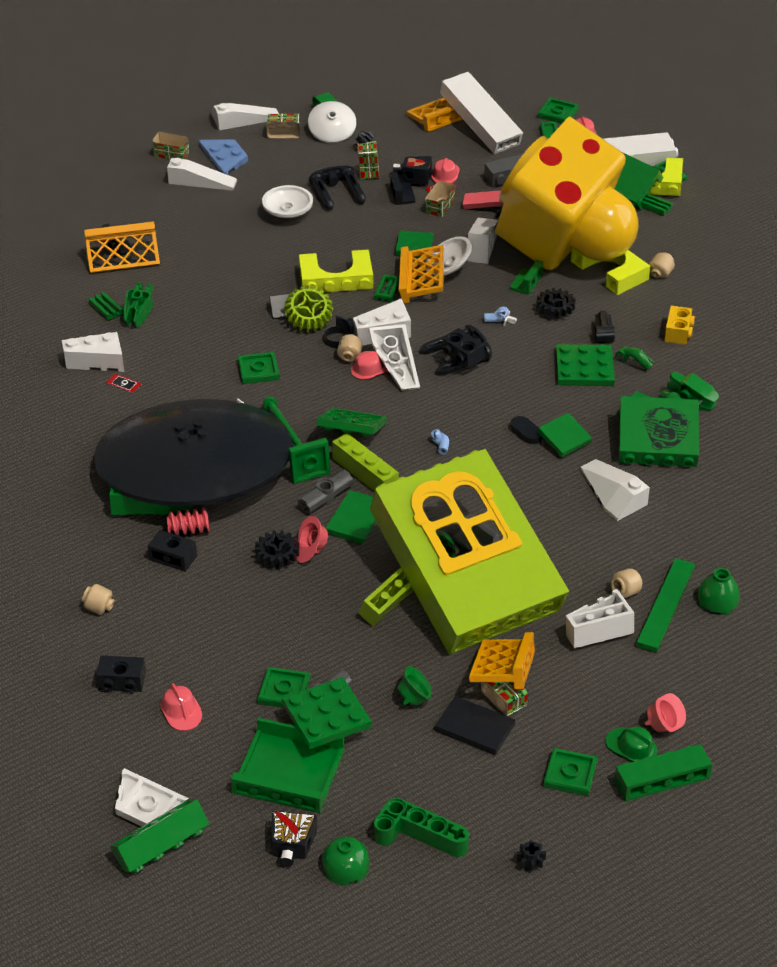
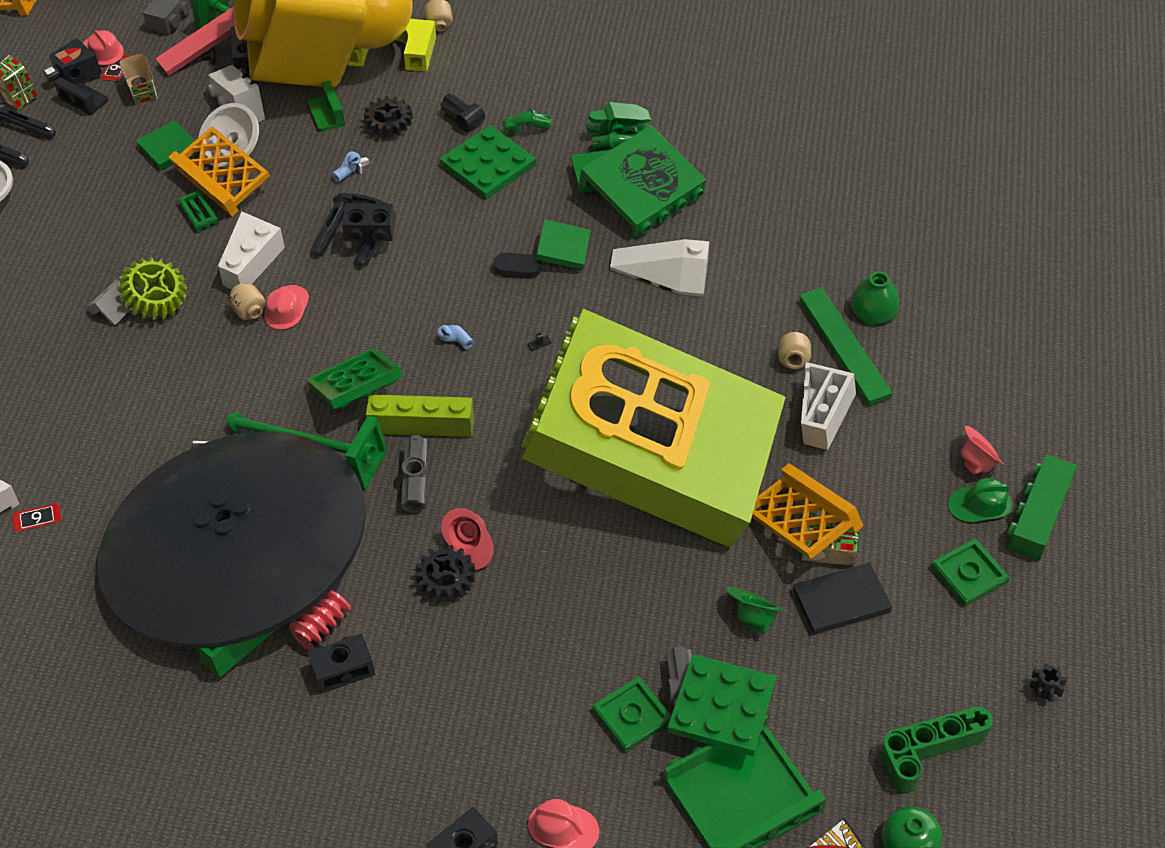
camera: 45 degrees left, 10 degrees up
tan head [81,584,115,615] -> none
green tile [238,352,280,384] -> none
neon yellow arch [299,250,373,292] -> none
black piece [324,316,354,348] -> none
green tile [326,490,376,544] -> none
lime brick [358,568,414,627] -> none
white wedge [369,324,420,391] -> none
yellow brick [665,306,695,345] -> none

